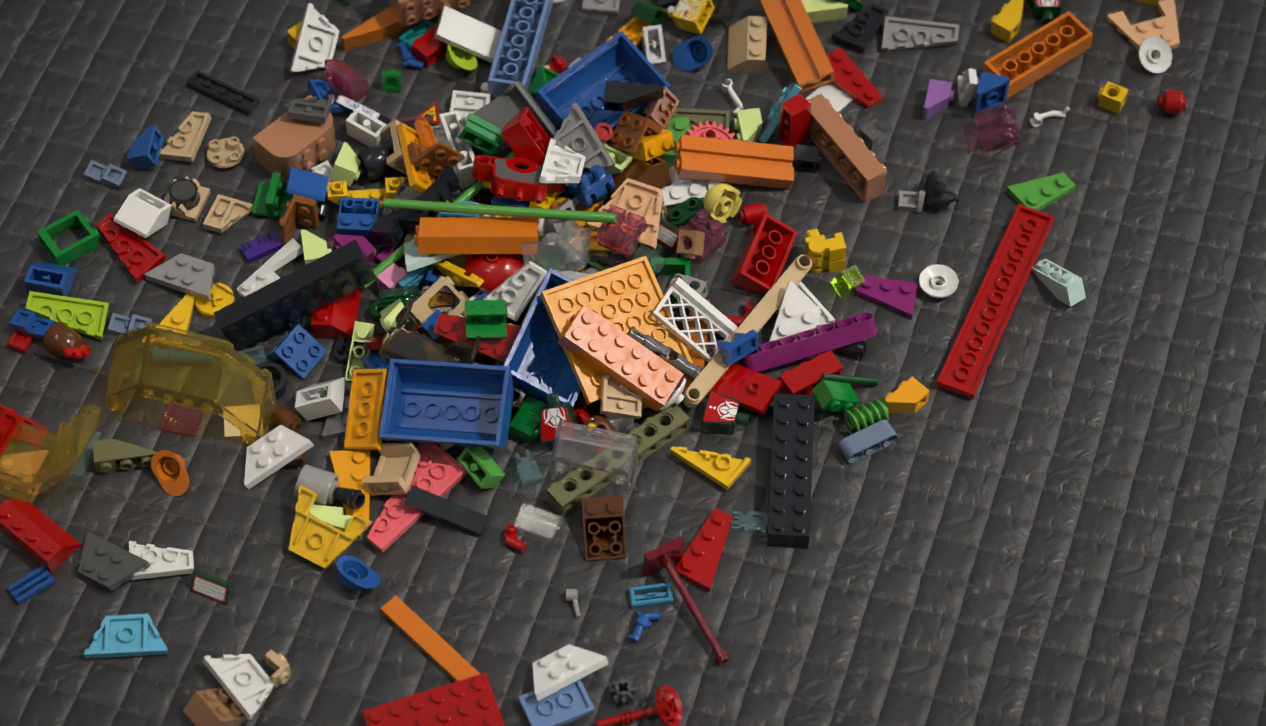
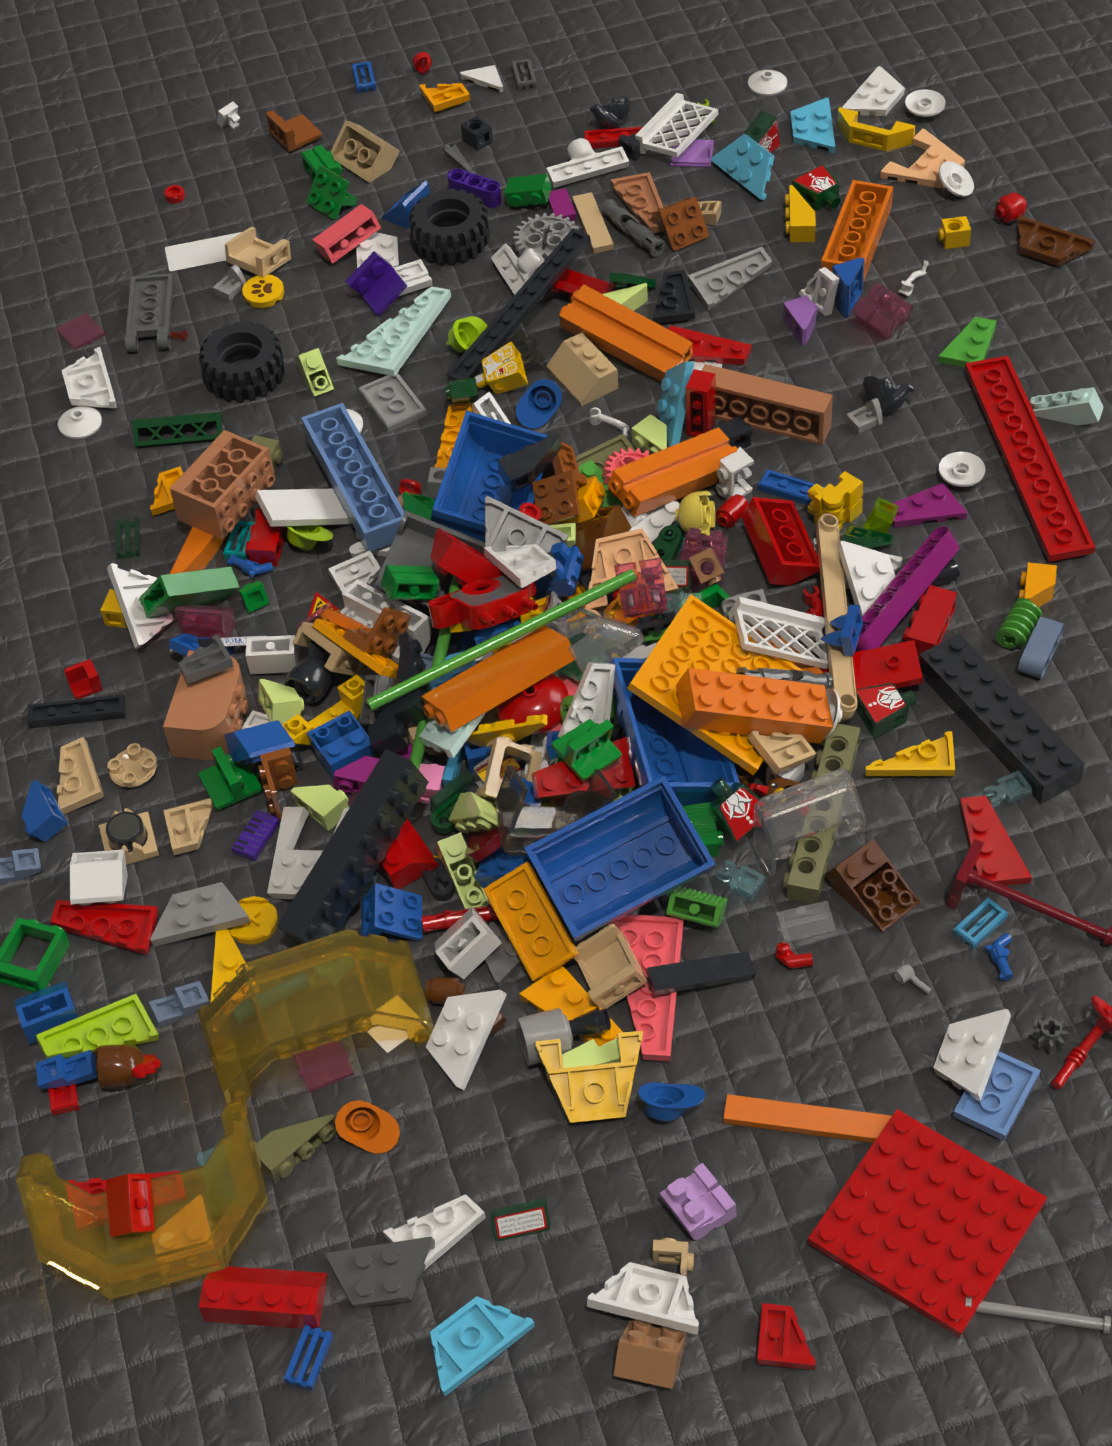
camera: 30 degrees left, 5 degrees down
green brick [812,380,859,413] -> none
dark green bar [821,373,879,386] -> none
none -> red panel [64,659,103,699]
none -> green slope [139,567,239,618]
none -> red pin [421,905,499,933]
none -> lavender hips [660,1163,737,1240]
none -> white window [716,447,754,500]
none -> blue tile [758,469,825,506]
none -> dark green wing [842,525,894,548]
none -> reddish brown wing [1018,216,1095,266]

